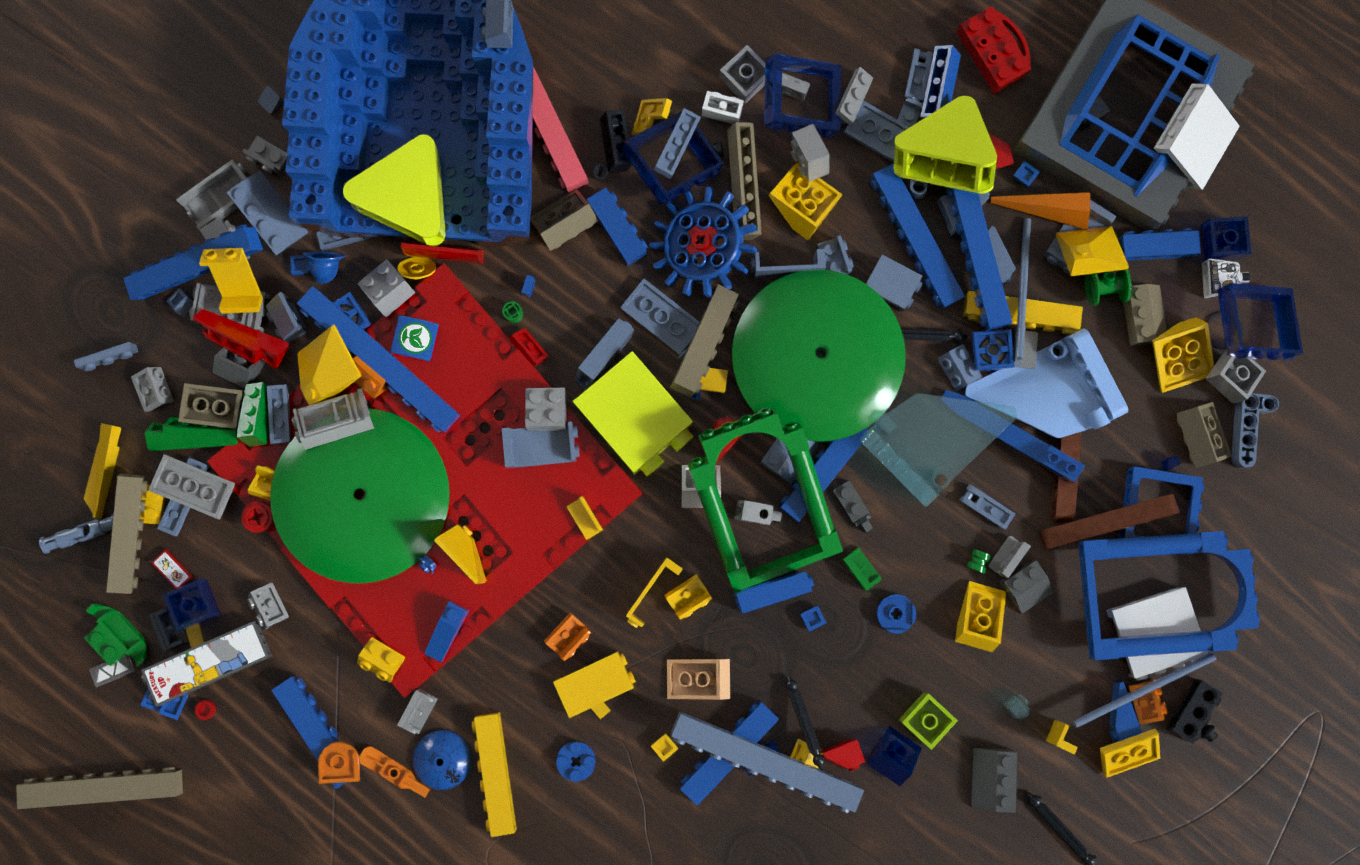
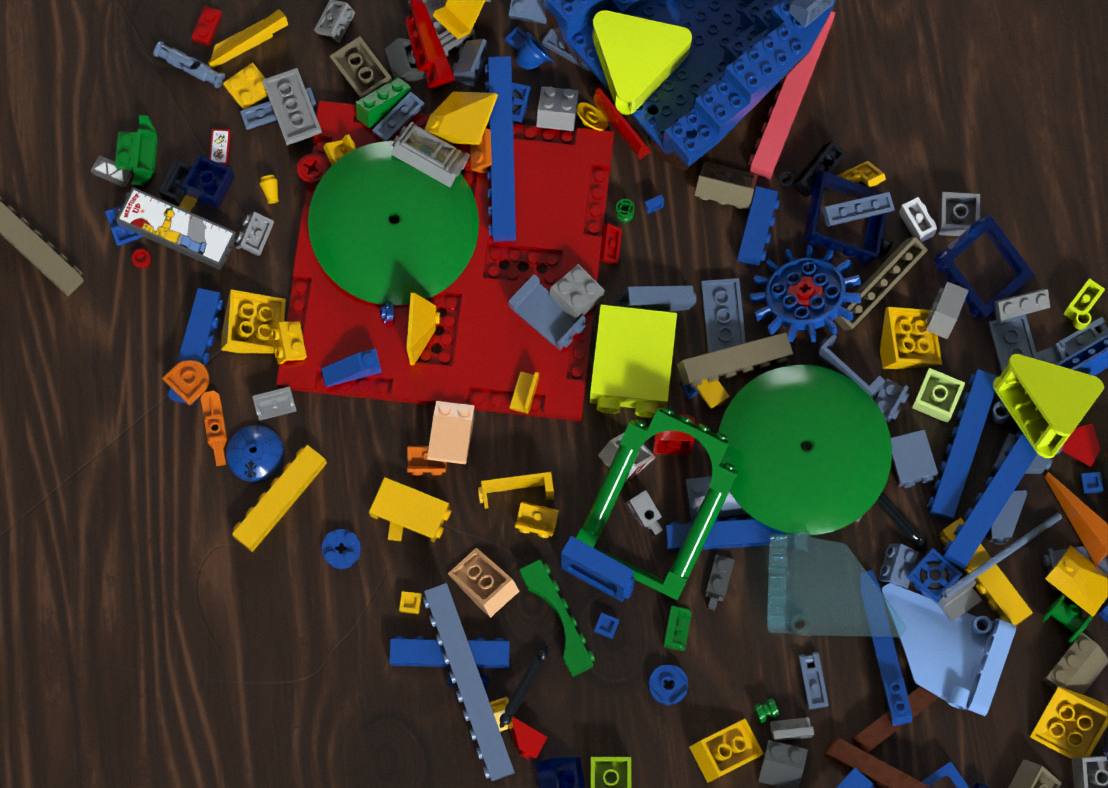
camera: 50 degrees right, 10 degrees down
dark tan brick [106,474,148,594] -> none
green wedge [145,417,238,451] -> none
slope [390,315,439,362] -> none
light grey bracket [769,71,810,101] -> none
none -> red plate [191,6,222,46]
none -> yellow slope [221,289,286,353]
none -> yellow cone [259,175,279,204]
none -> light nougat slope [427,401,475,464]
none -> green arch [519,560,595,678]
none -> yellowish green brick [912,368,965,423]
none -> neon yellow hinge [1064,278,1105,330]

